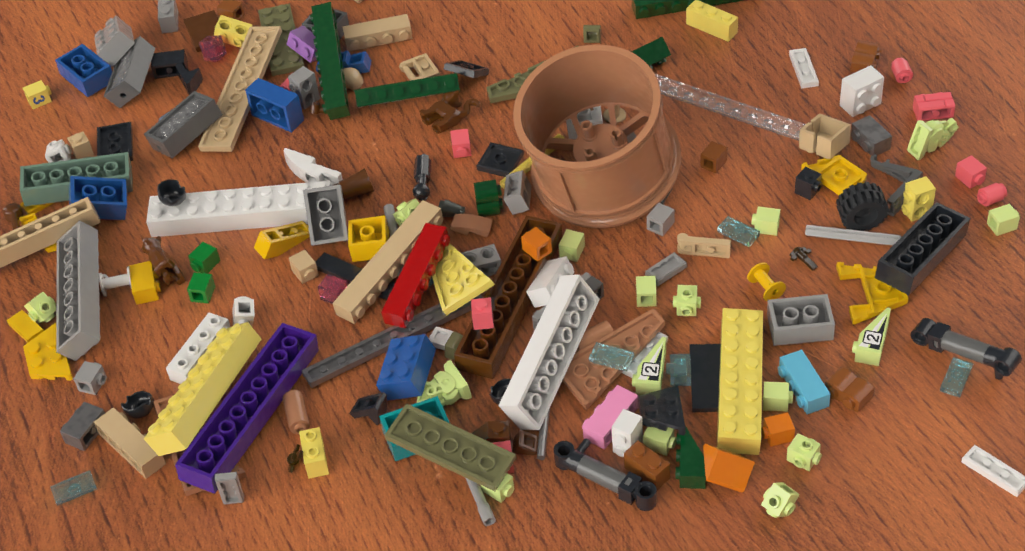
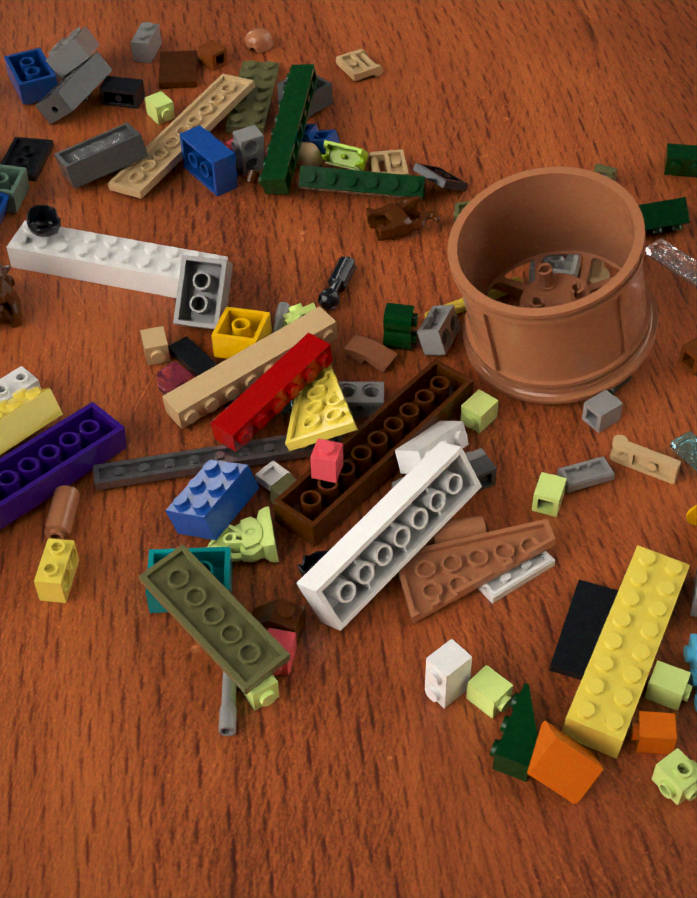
camera: 15 degrees right, 0 degrees up
black slope [175,63,203,95] -> none
green brick [187,272,216,304] -> none
green brick [188,242,220,274] -> none
clear pink brick [199,35,227,62] -> none
light yellow brick [213,15,252,48] -> none
white brick [232,296,255,326] -> none
yellow slope [254,221,310,260] -> none
white slope [283,148,343,186] -> none
medium lavender brick [286,26,317,63] -> none
dark brown piece [287,444,303,473] -> none
reddish brown plant [332,168,374,200] -> none
tan brick [343,14,413,51] -> none
black slope [349,392,387,426] -> none
pearl dark grey cone [438,199,466,217] -> none
coral brick [450,129,471,158] -> none
black tile [476,142,524,177] -> none
reddish brown slope [512,430,539,455] -> none
orange brick [521,227,552,262] -> none
flat silver bar [537,408,550,460] -> none
black piece [553,439,657,511] -> none
bright pink brick [582,385,639,450] -> none
clear light blue plate [589,342,634,372] -> none
dark orange brick [624,440,670,491] -> none
yellowish green slope [632,337,666,395] -> none
black wing [638,386,686,435] -> none
clear light blue brick [666,354,691,386] -> none
yellowish green brick [673,285,701,316] -> none
yellowish green brick [761,482,800,518] -> none
none -> yellowish green brick [145,91,175,125]
none -> lime hinge [321,140,368,171]

